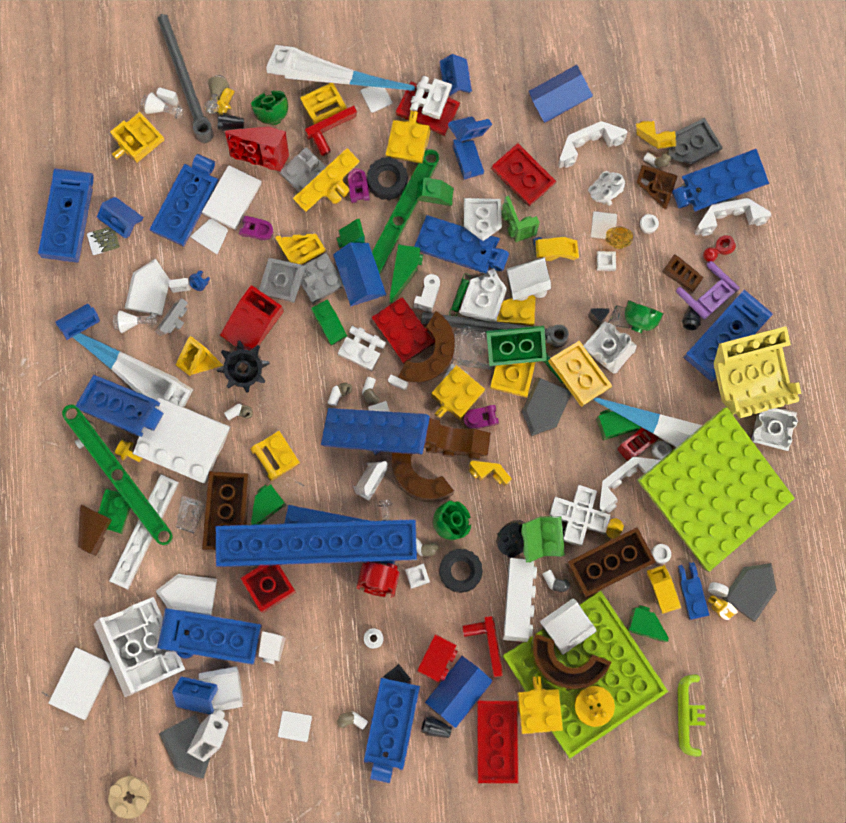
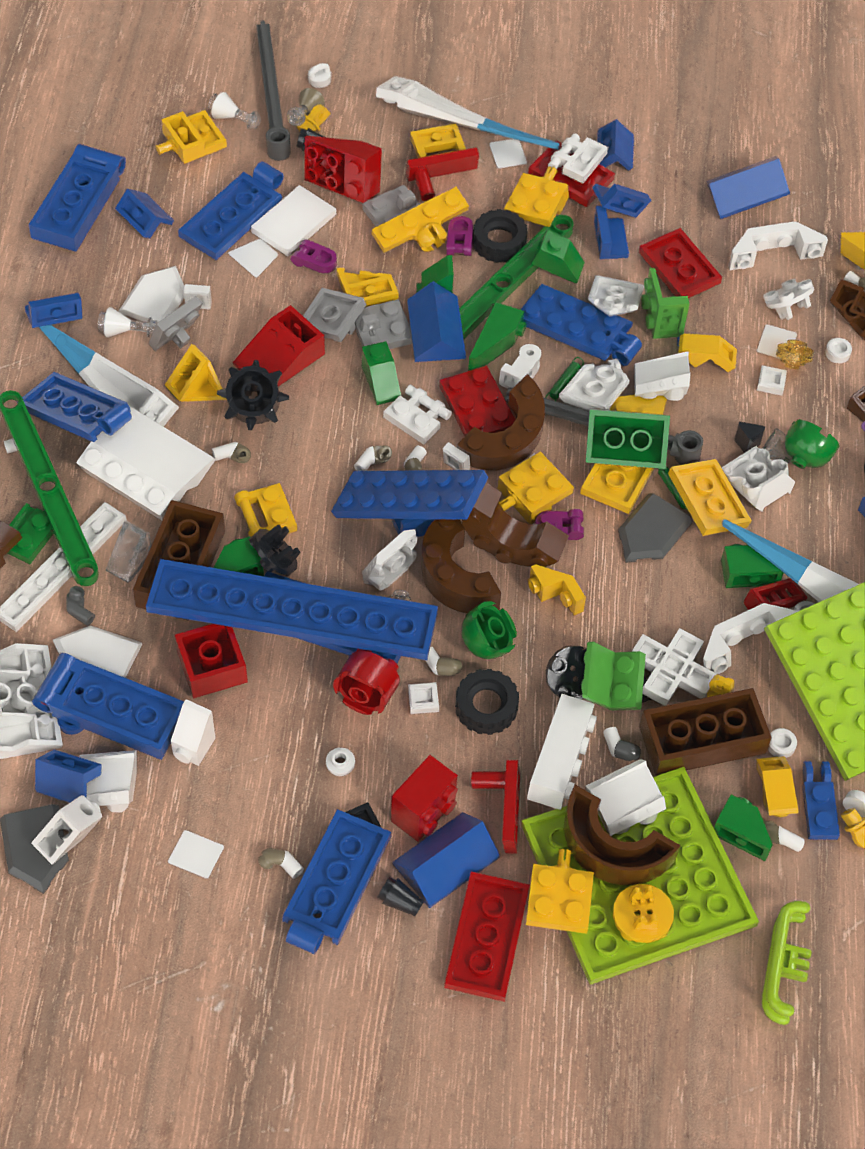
camera: 15 degrees right, 20 degrees down
sticker [87,227,120,255] -> none
yellow piece [115,440,143,462] -> none
white tile [156,88,178,106] -> none
blue plate [189,271,210,291] -> none
green cylinder [251,90,289,125] -> none
clear slope [451,327,492,370] -> none
none -> dark grey arm [66,586,95,626]
none -> black plate [249,525,300,576]
none -> white tile [308,63,331,88]
none -> white arm [764,821,805,852]

